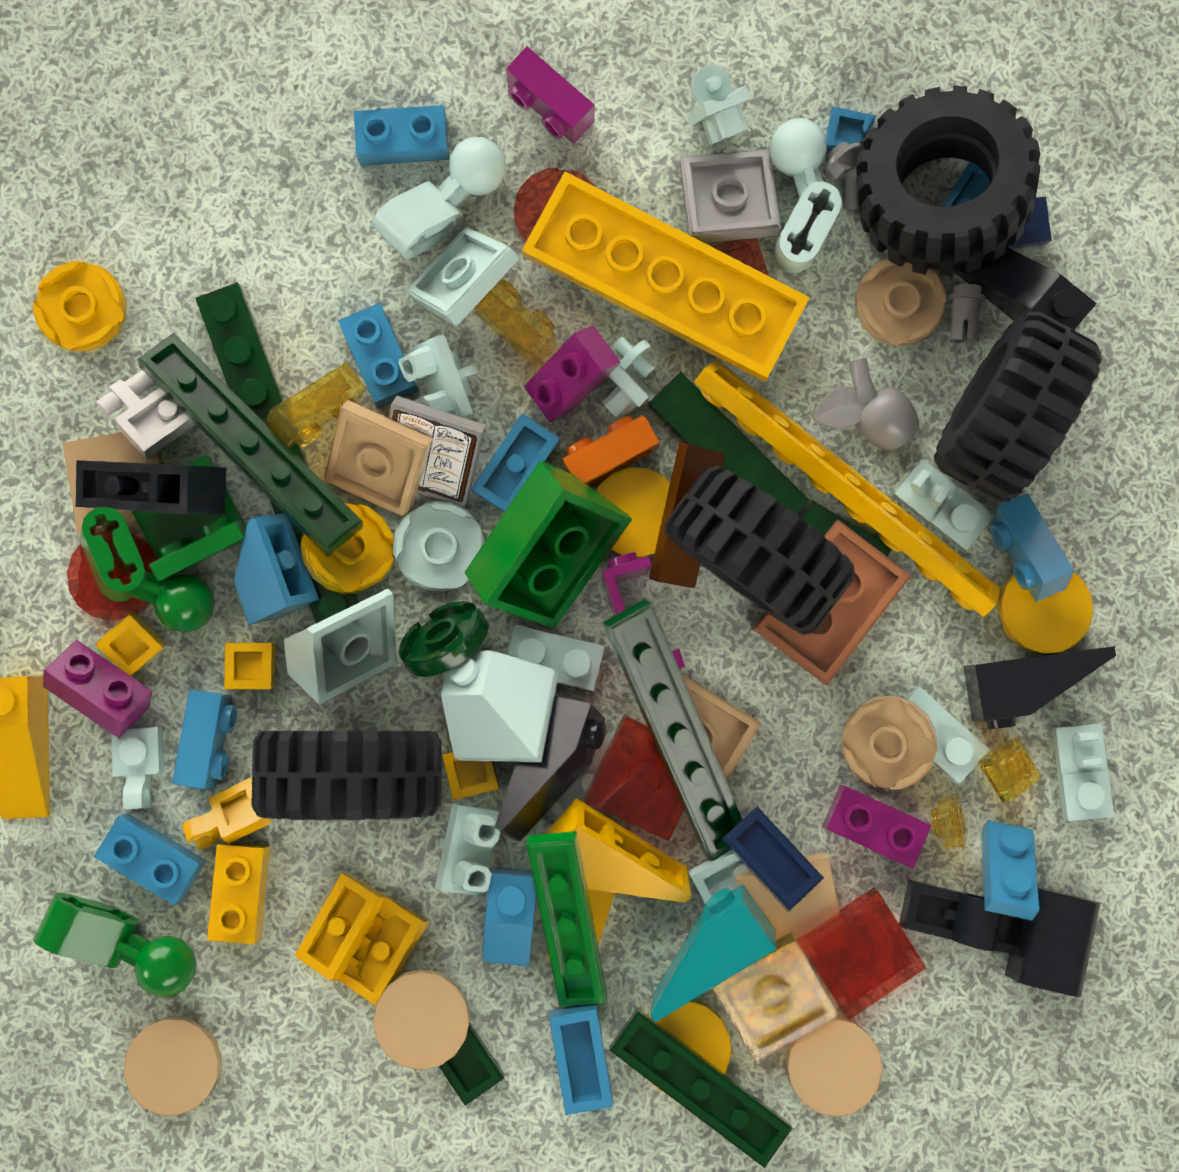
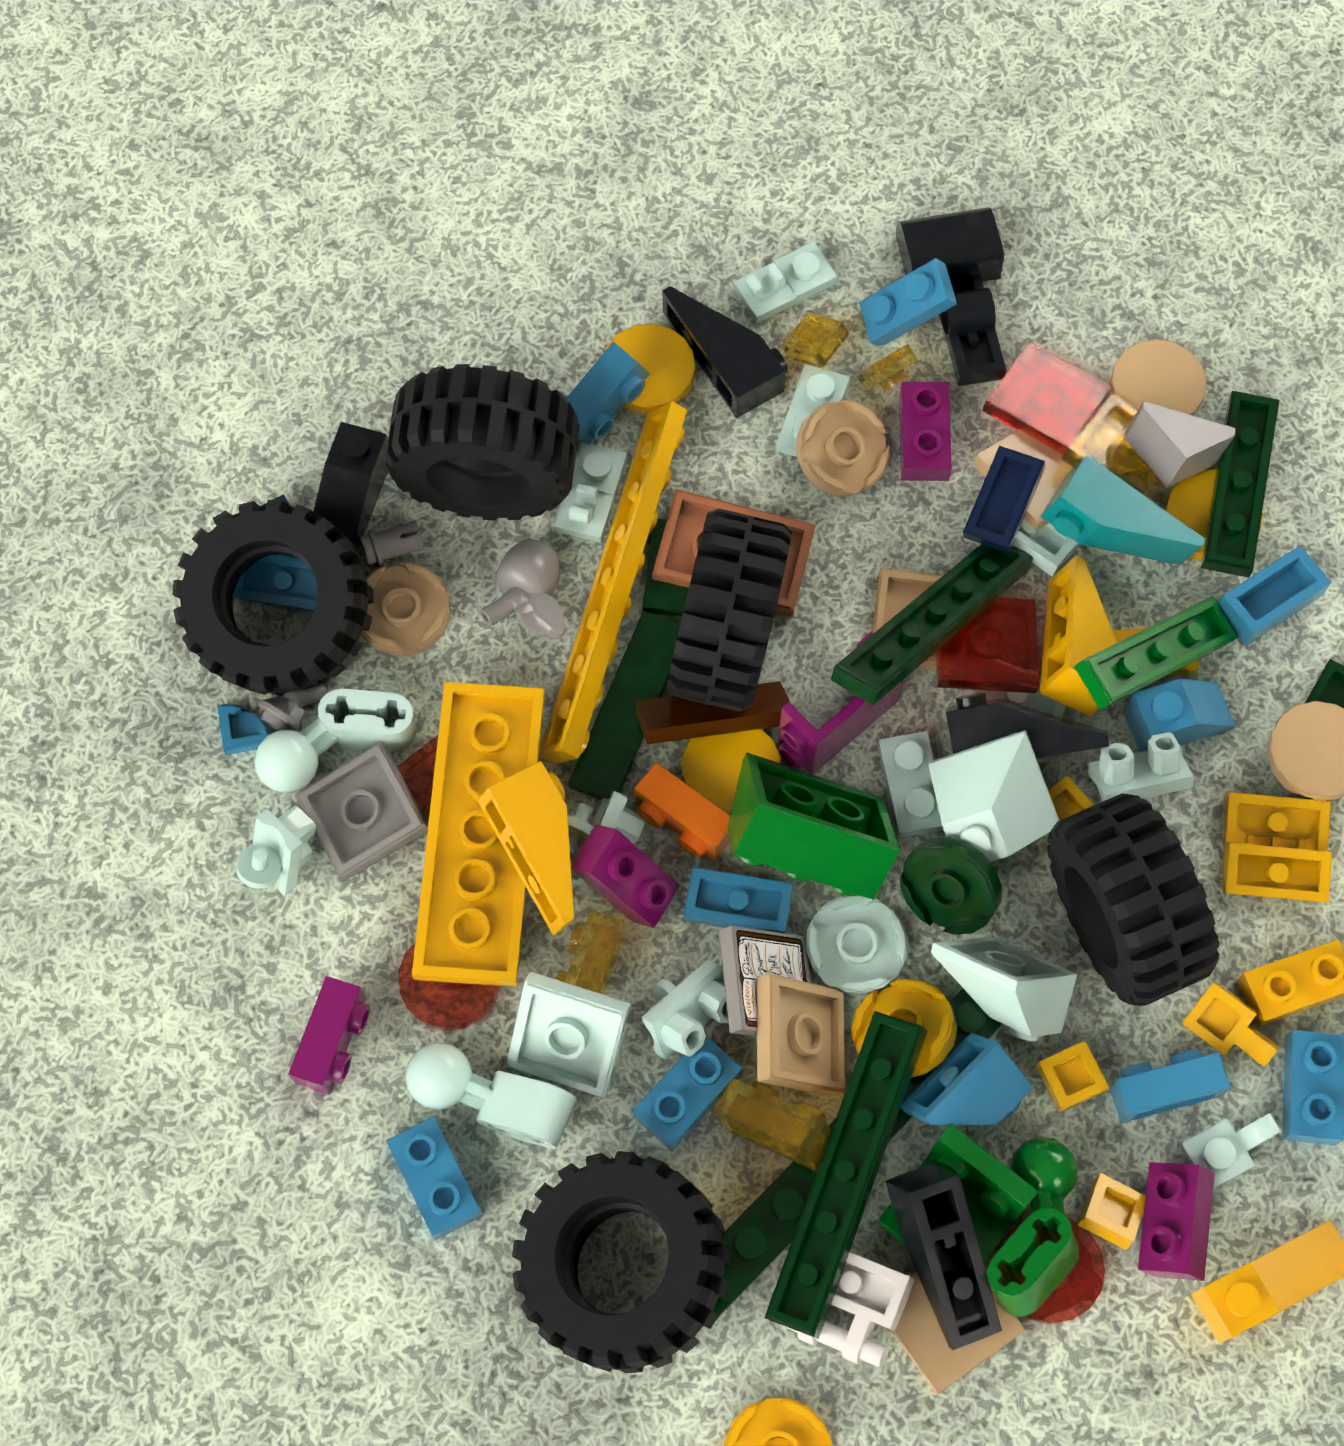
camera: 110 degrees left, 15 degrees down
none -> yellow slope [478,761,574,936]
none -> black tyre [512,1151,731,1373]
none -> light grey slope [1124,401,1235,488]

